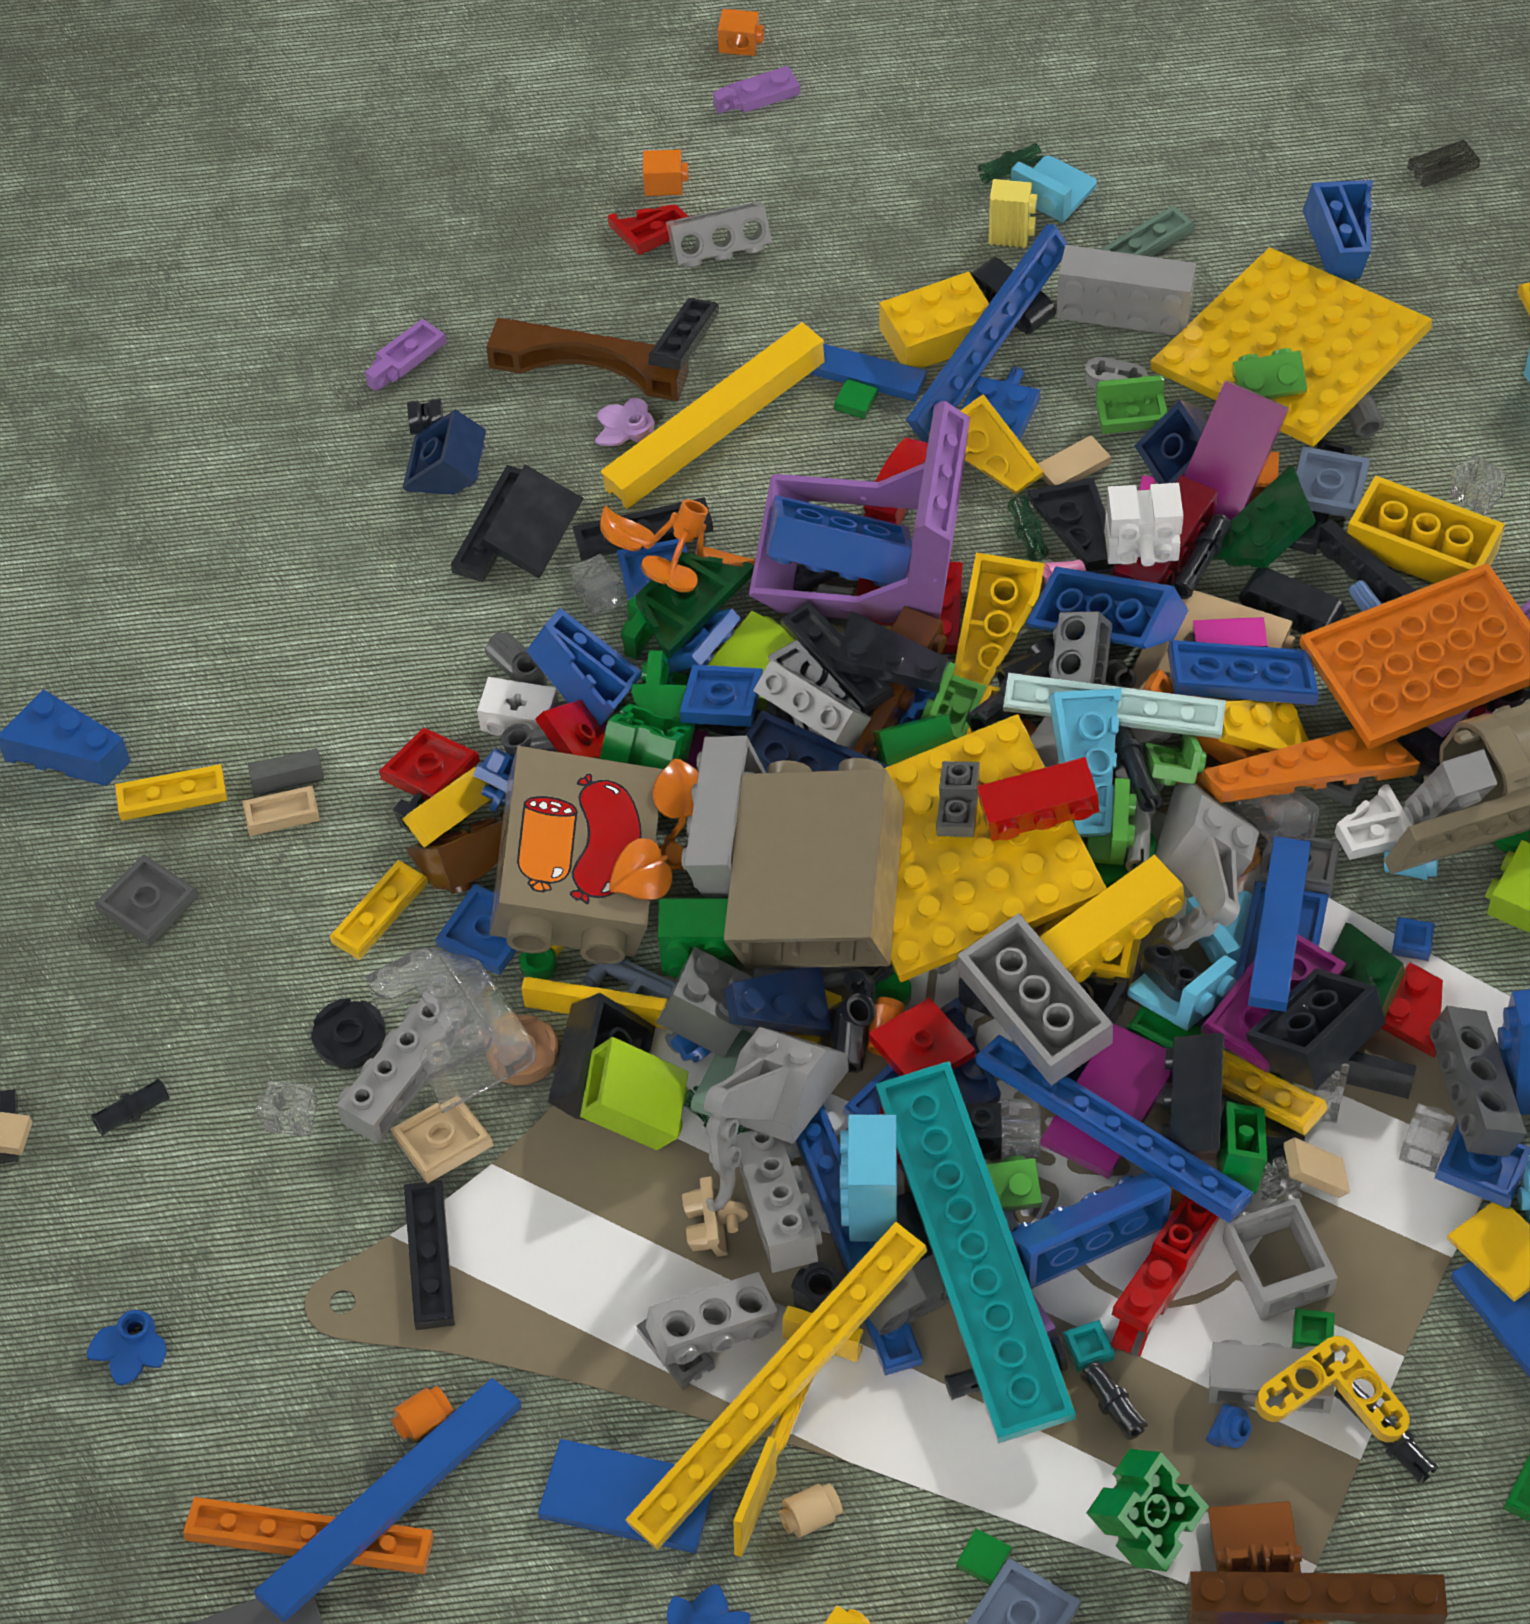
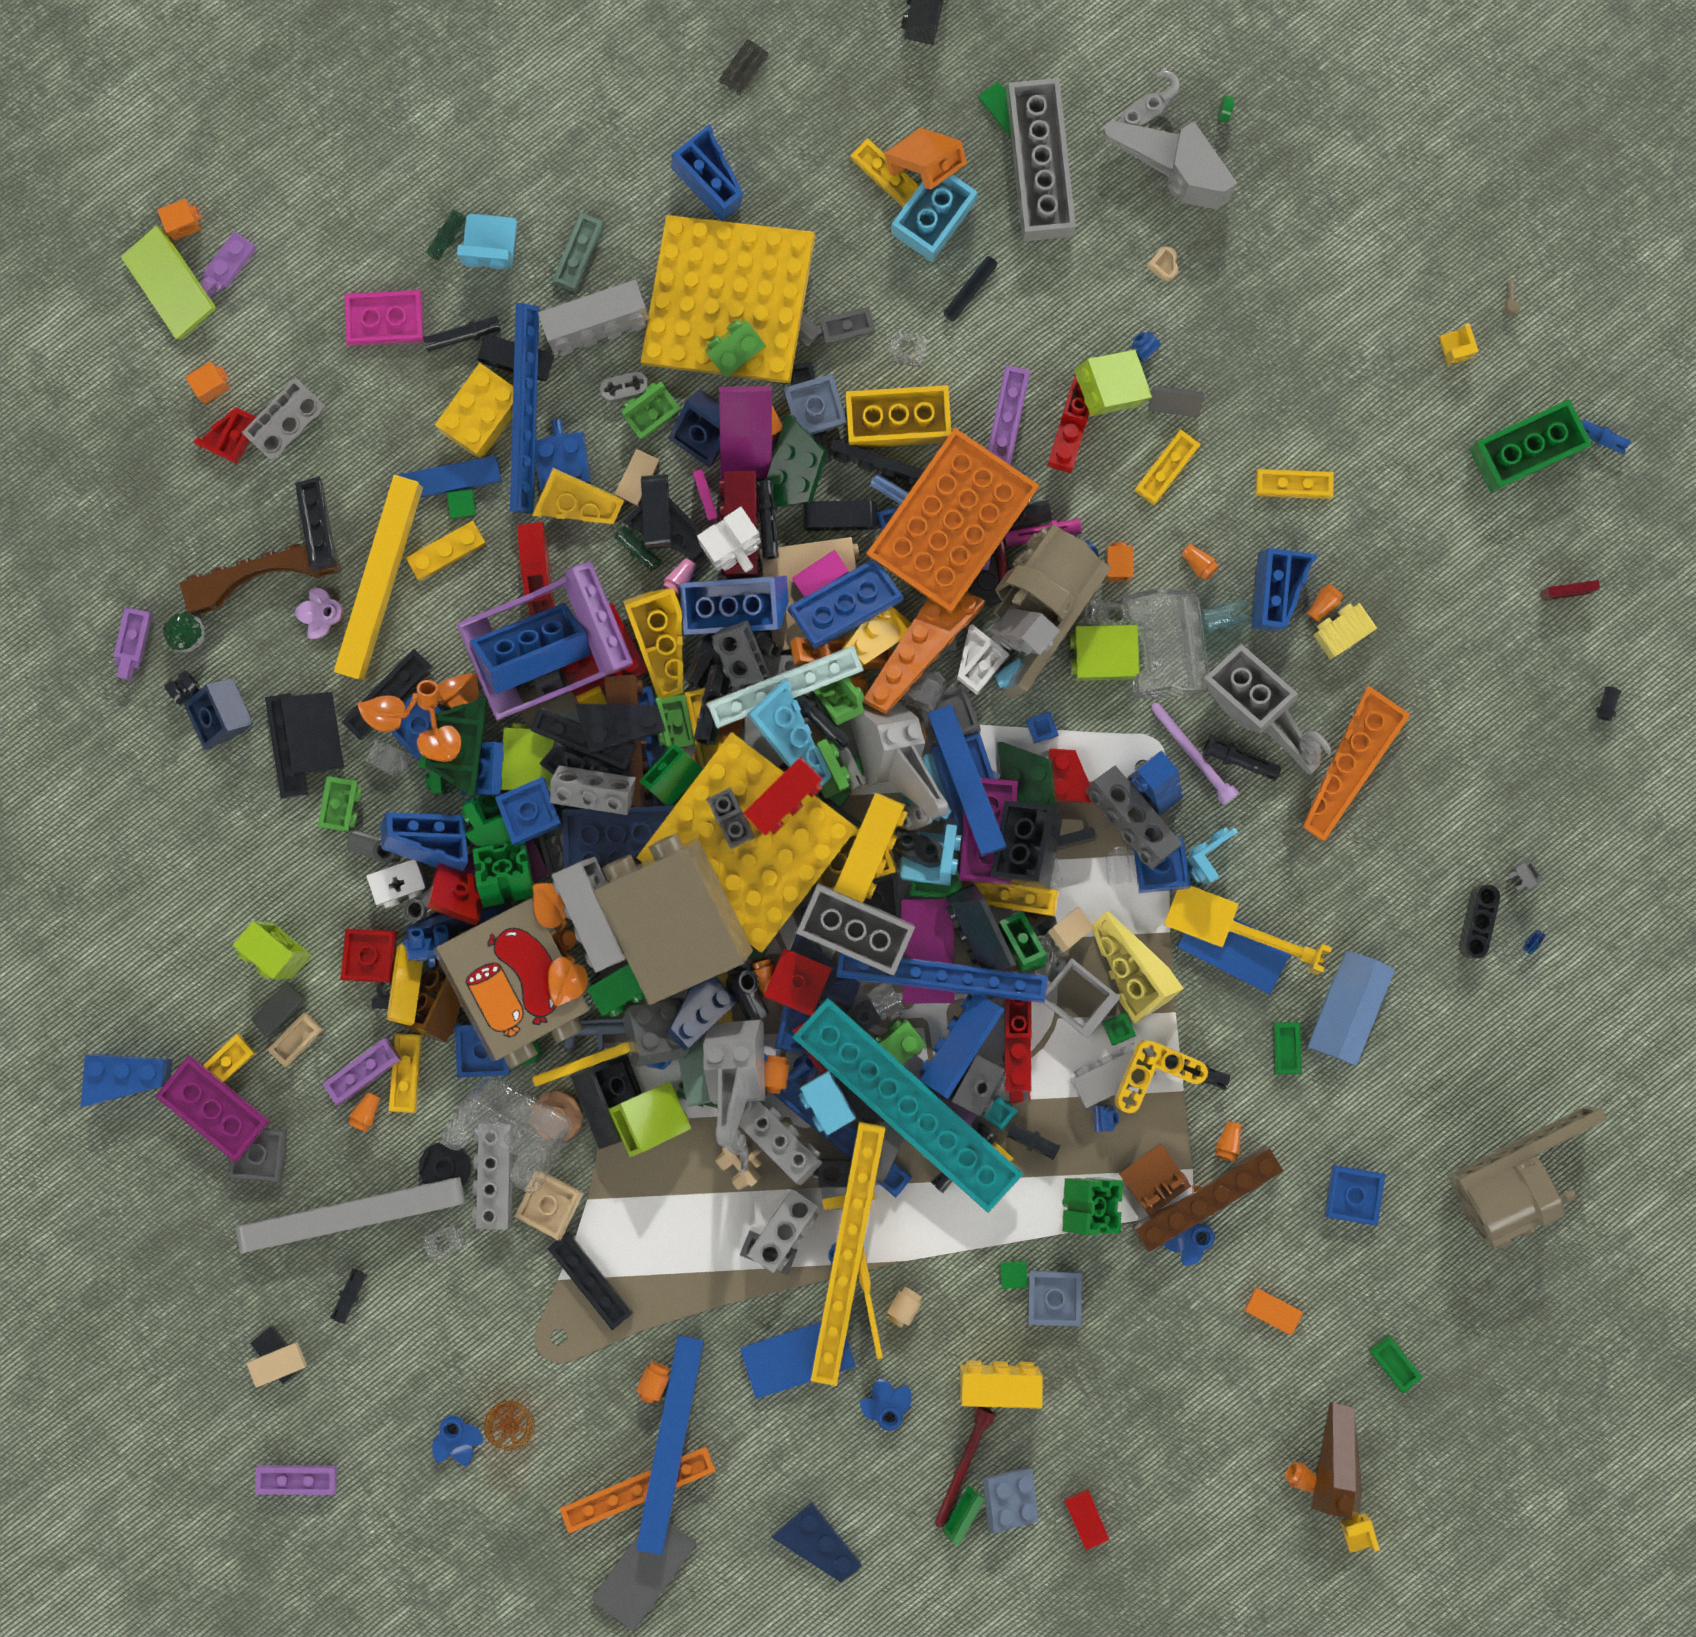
camera: 35 degrees left, 30 degrees up
light yellow brick [989,179,1037,249] -> none
none -> lime tile [121,225,217,340]
none -> magenta tile [155,1055,270,1163]
none -> dark green piece [162,612,205,653]
none -> lime brick [232,921,312,980]
none -> light grey beam [235,1177,465,1253]
none -> bright green bracket [317,776,362,832]
none -> medium lavender plate [323,1038,402,1105]
none -> dark pink tile [344,290,424,346]
none -> orange cone [347,1092,381,1132]
none -> yellow plate [406,521,487,581]
none -> black pin [423,315,501,353]
none -> clear orange wheel [484,1400,535,1452]
none -> black beam [641,474,672,550]
none -> orange brick [764,1055,790,1094]
none -> dark grey plate [820,306,875,346]
none -> dark grey brick [950,1054,1006,1116]
none -> light yellow wedge [1092,911,1184,1024]
none -> orange cone [1214,1121,1242,1162]

